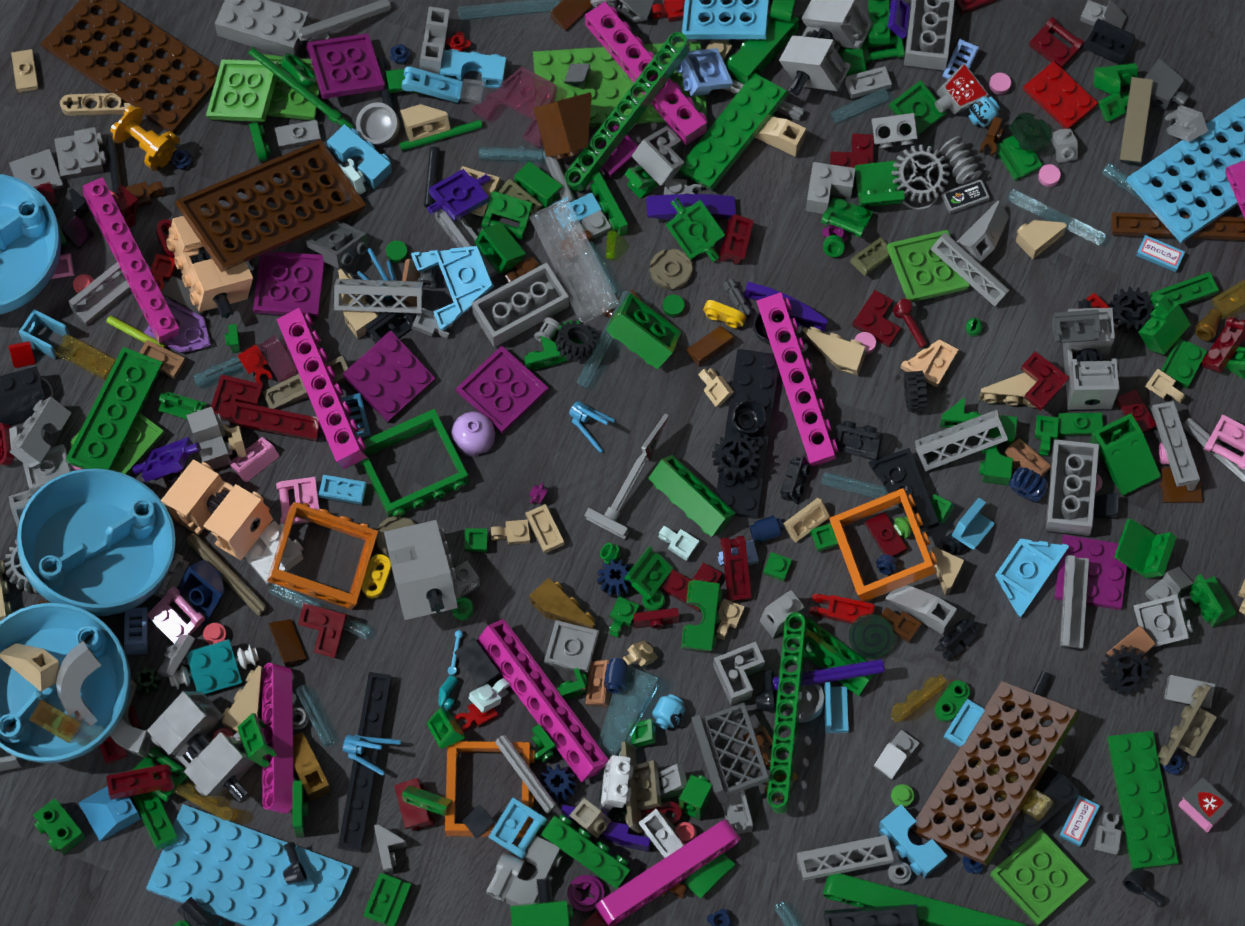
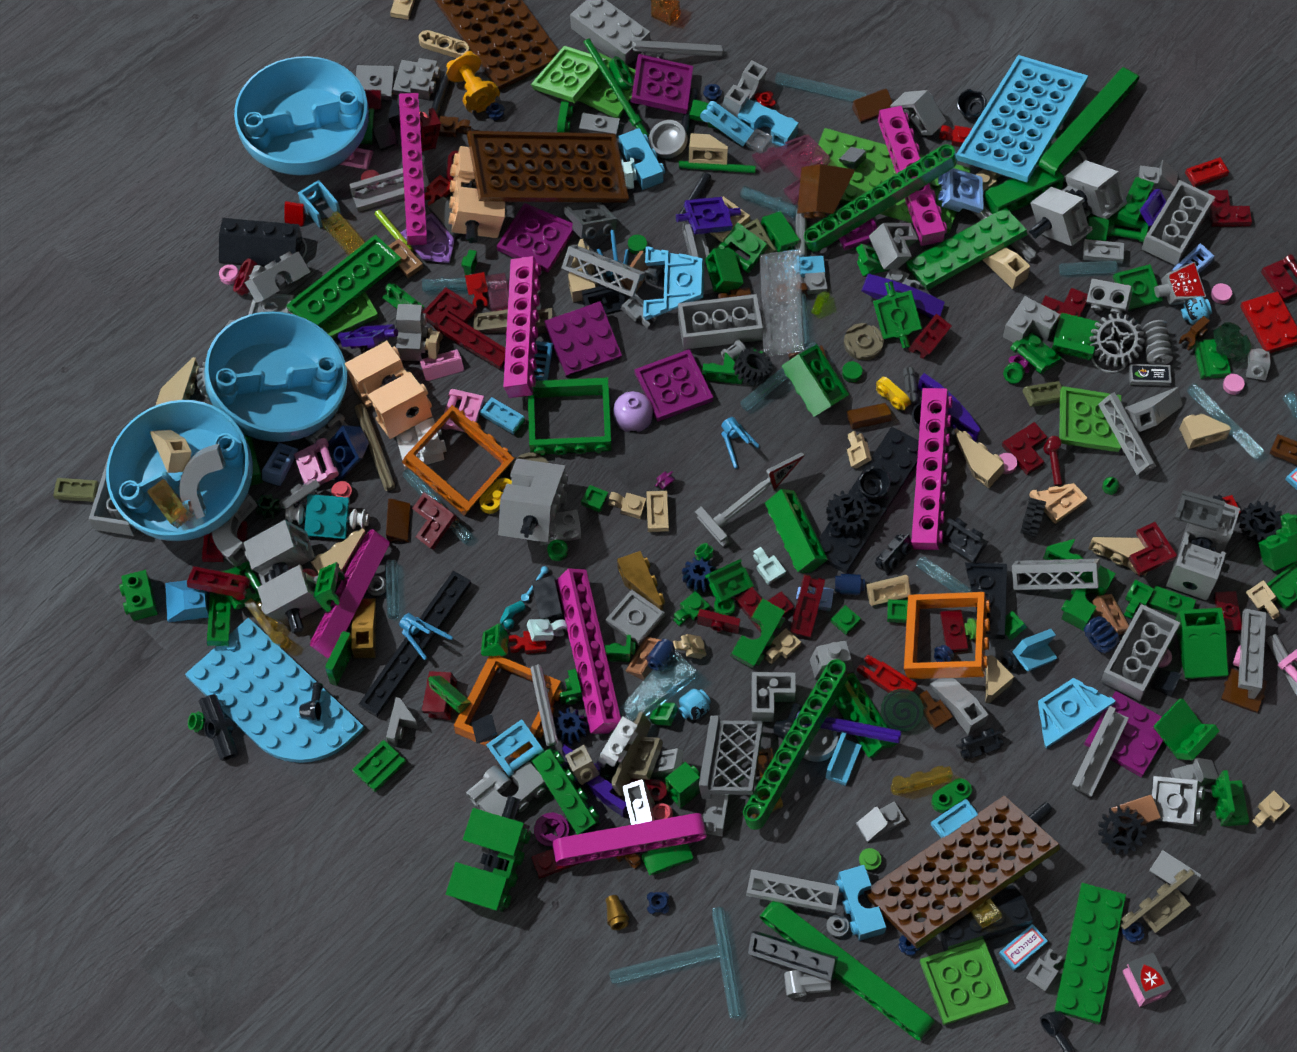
camera: 25 degrees right, 5 degrees down
green plate [590,172,628,236] -> none

